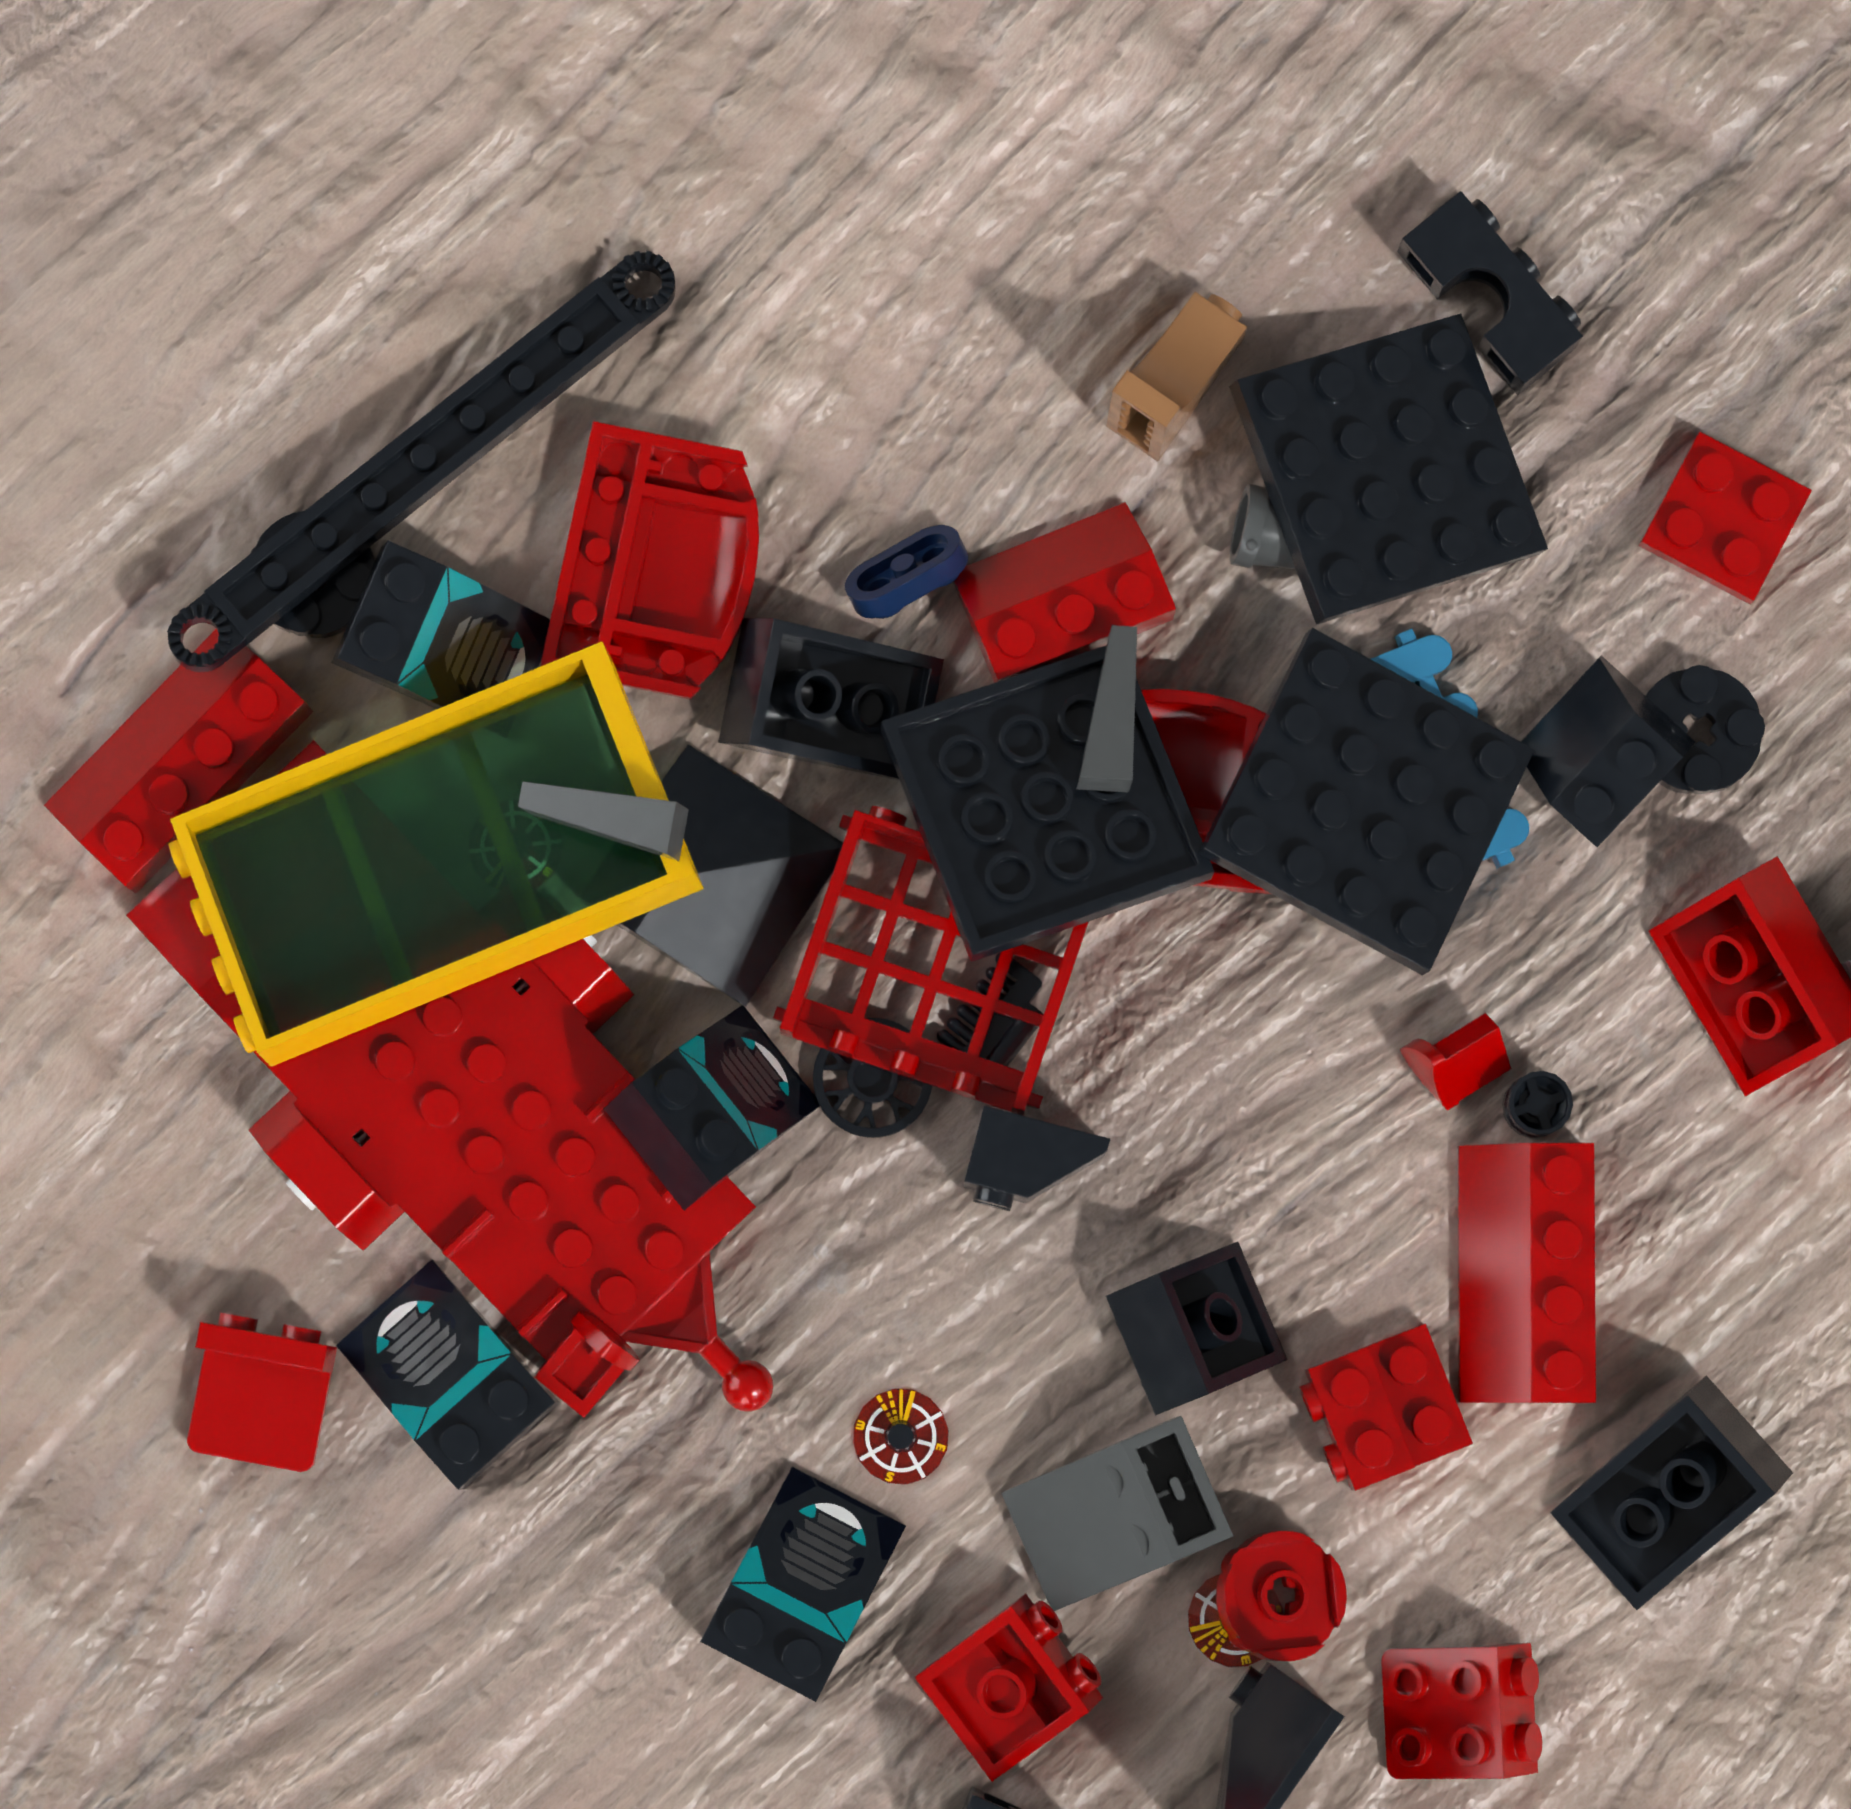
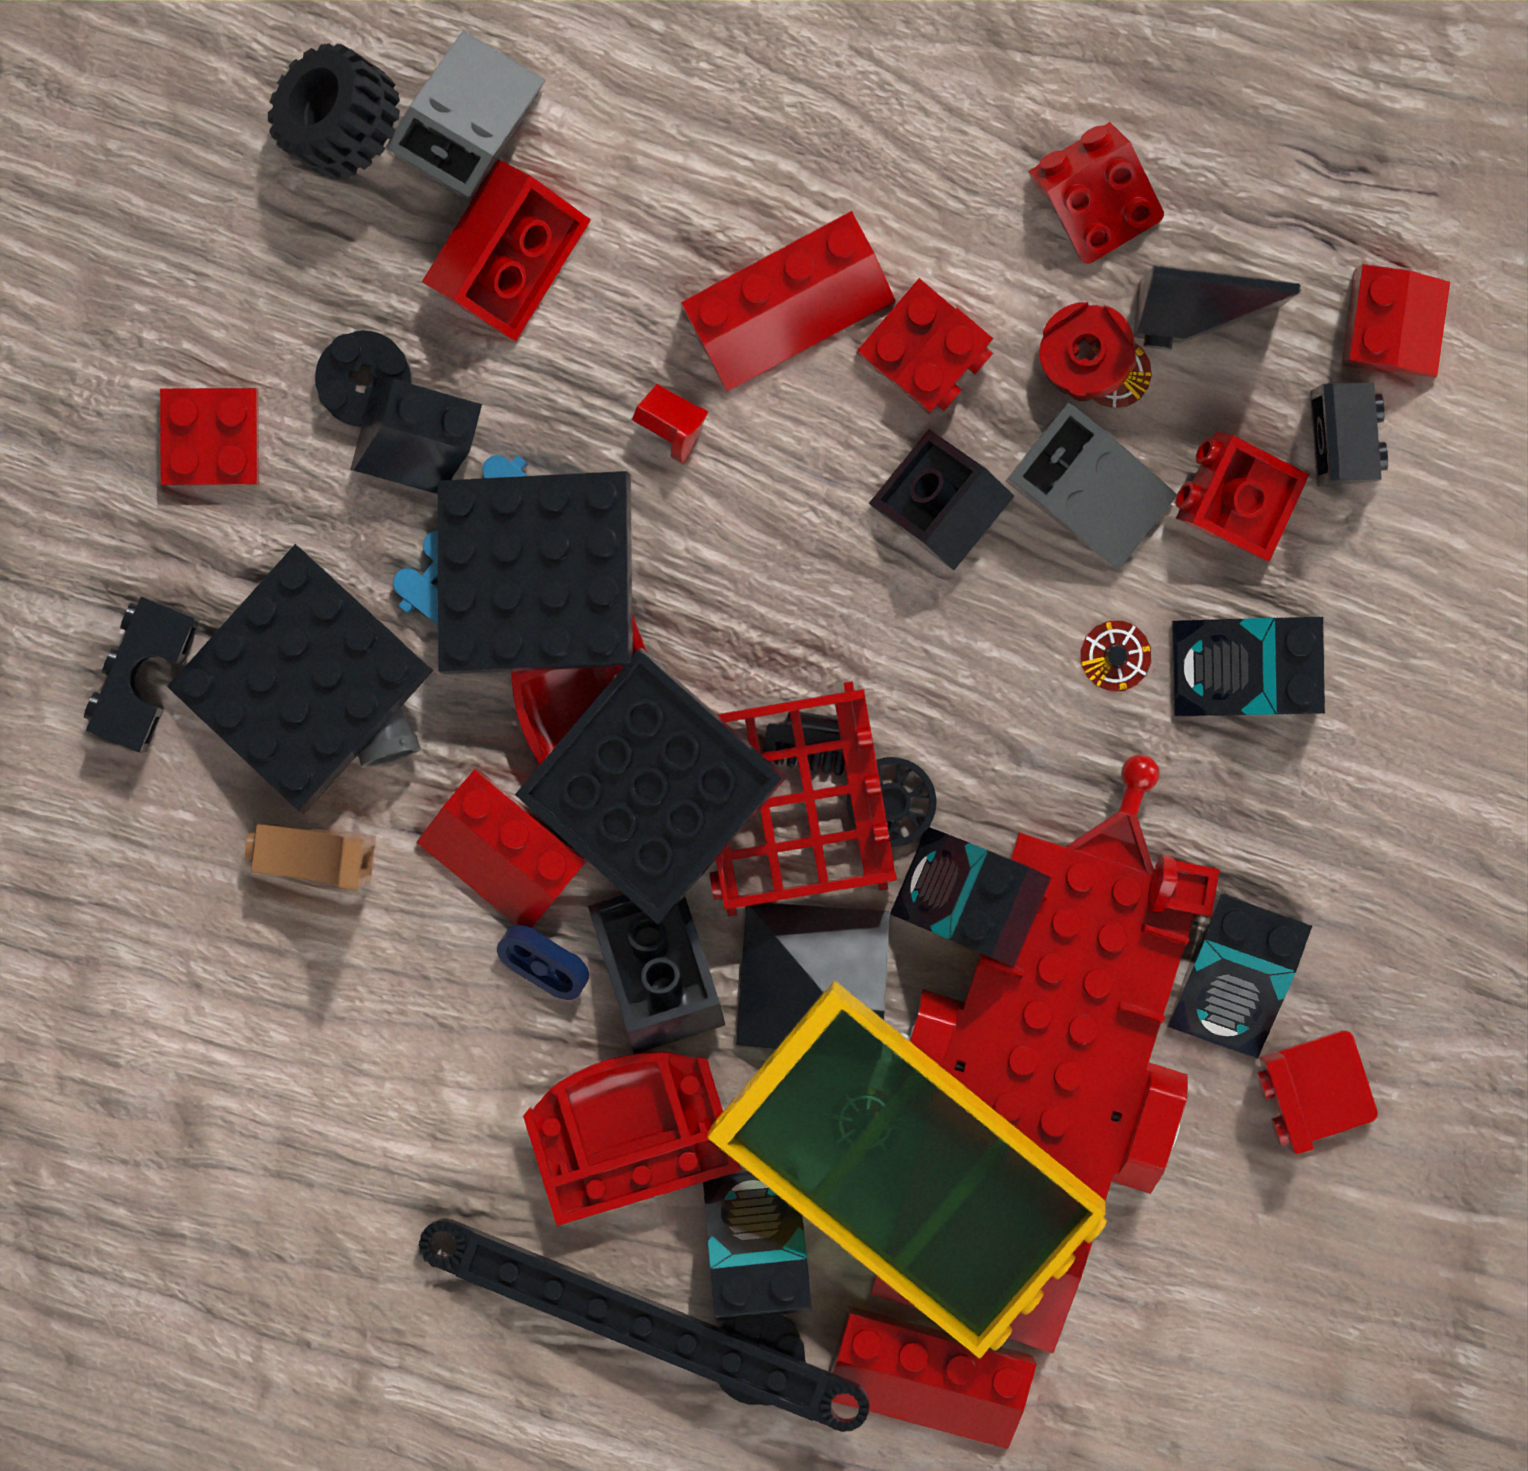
camera: 115 degrees left, 5 degrees up
dark grey piece [518,781,689,861] -> none
black slope [964,1106,1110,1211] -> none
dark grey piece [1076,625,1137,792] -> none
black wheel [1502,1071,1573,1138] -> none
black slope [1550,1375,1793,1610] -> none

